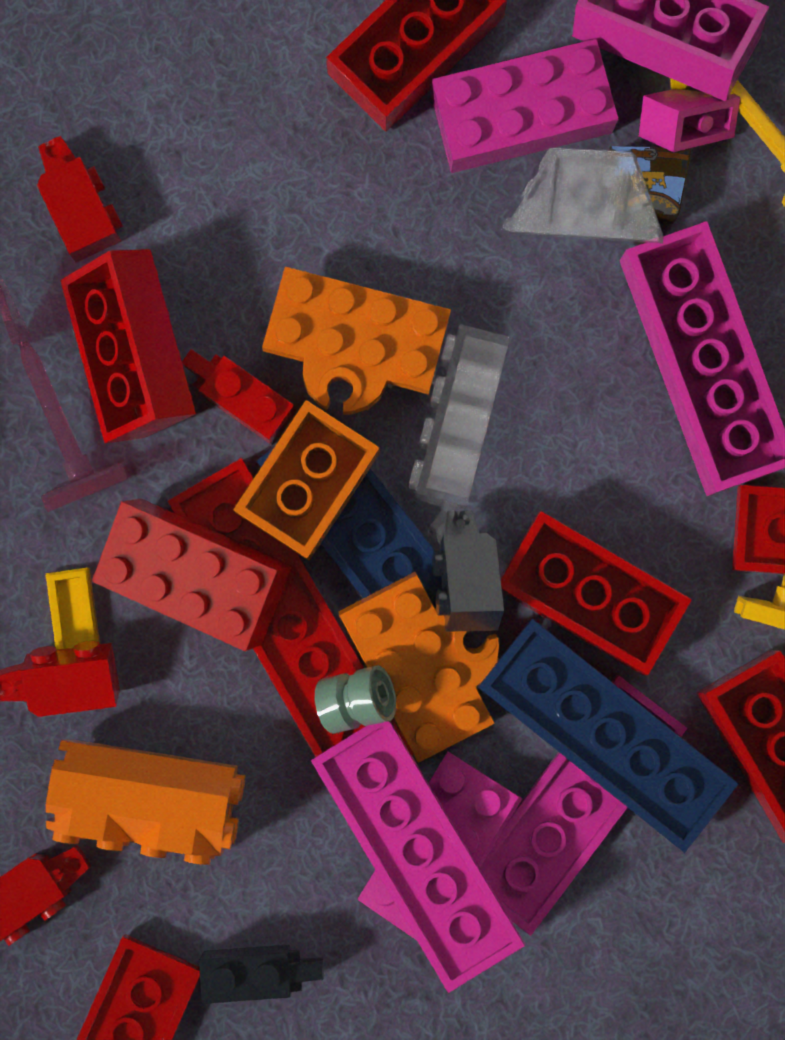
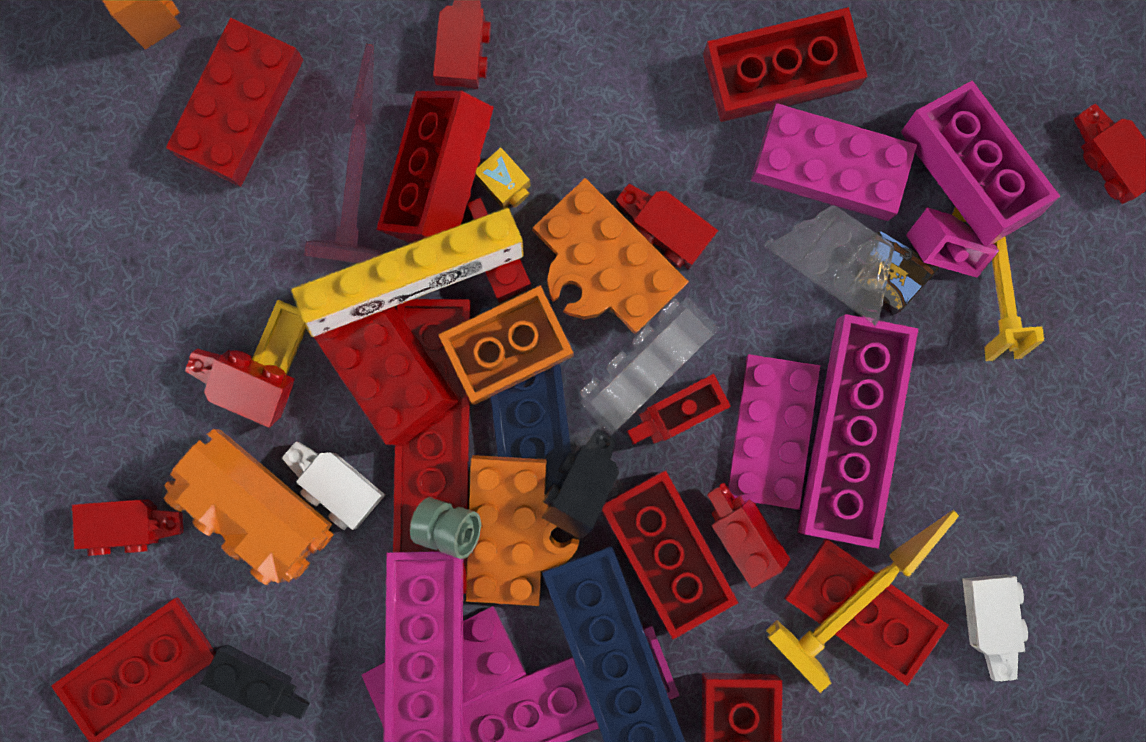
camera: 30 degrees right, 0 degrees up
none -> white hinge [282,442,385,530]
none -> yellow brick [291,208,523,337]
none -> yellow brick [475,147,531,209]
none -> red hinge [616,183,719,270]
none -> red hinge [626,374,731,444]
none -> red hinge [707,483,791,589]
none -> dark pink plate [727,354,820,510]

